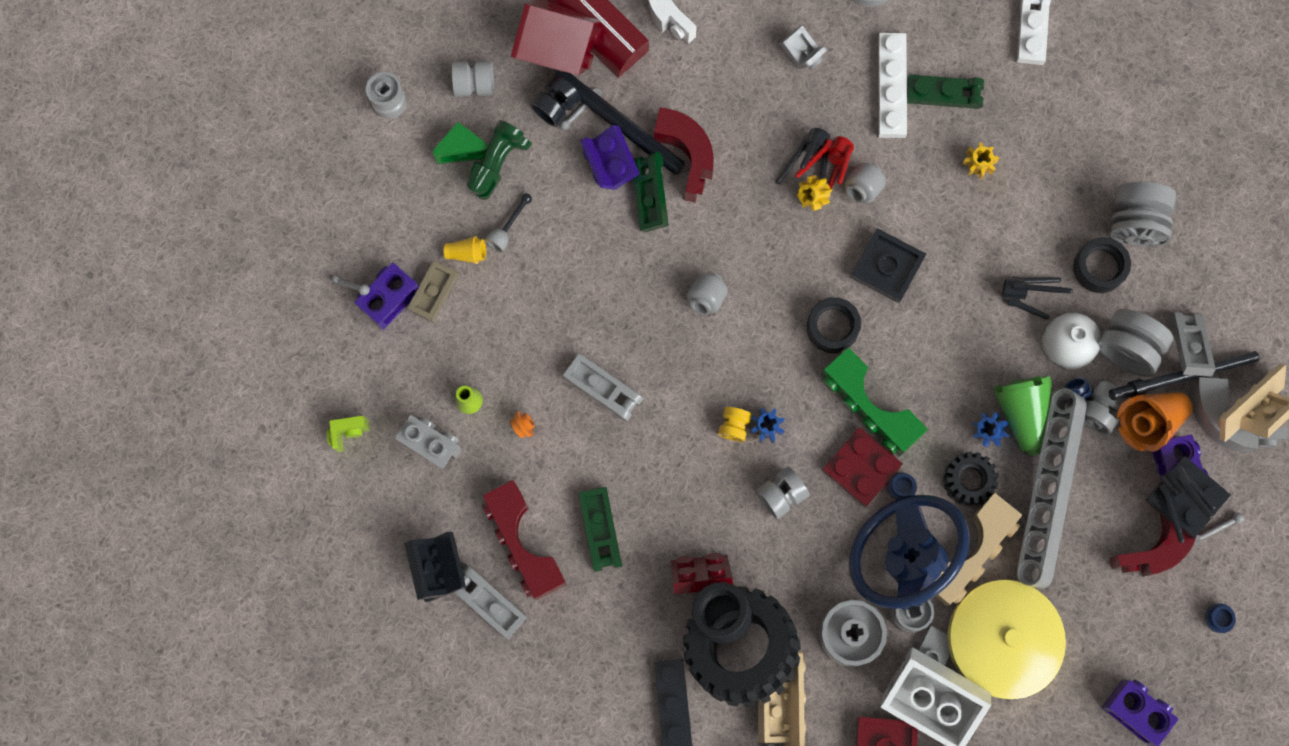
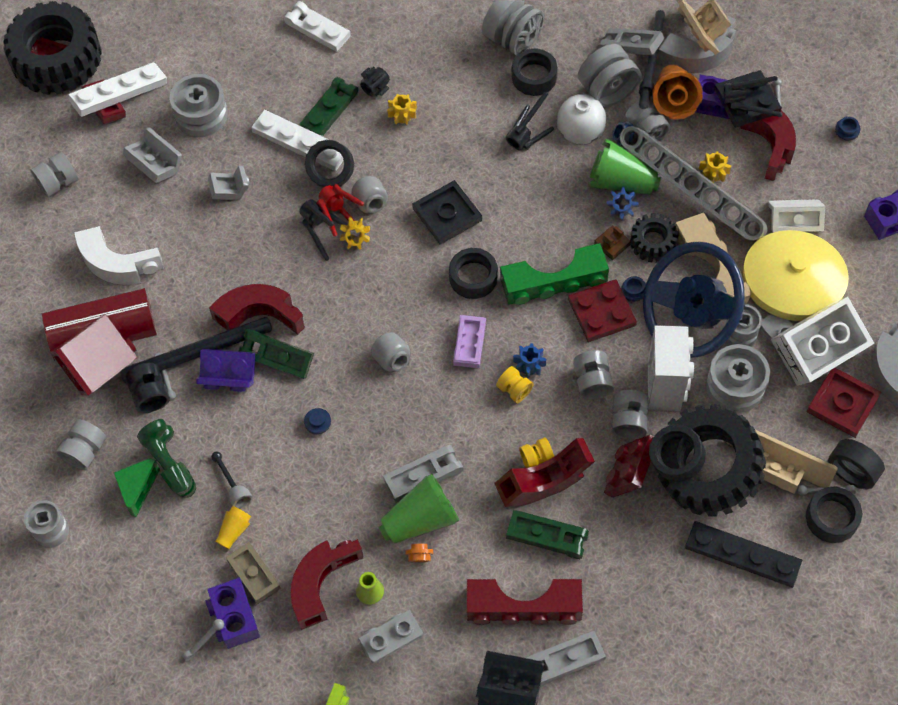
camera: 65 degrees left, 15 degrees down
none -> dark red arch [291,539,364,630]
none -> black tyre [304,139,354,187]
none -> dark blue plate [304,408,331,434]
none -> black gear [360,66,390,97]
none -> bright green cone [379,474,459,543]
none -> lavender plate [453,315,486,368]
none -> dark red arch [494,438,595,507]
none -> yellow wheel [519,437,554,468]
none -> reddish brown tile [594,225,631,261]
none -> light grey wheel [612,390,649,439]
none -> white brick [648,326,694,411]
none -> yellow gear [699,151,731,183]
none -> white panel [768,199,825,232]

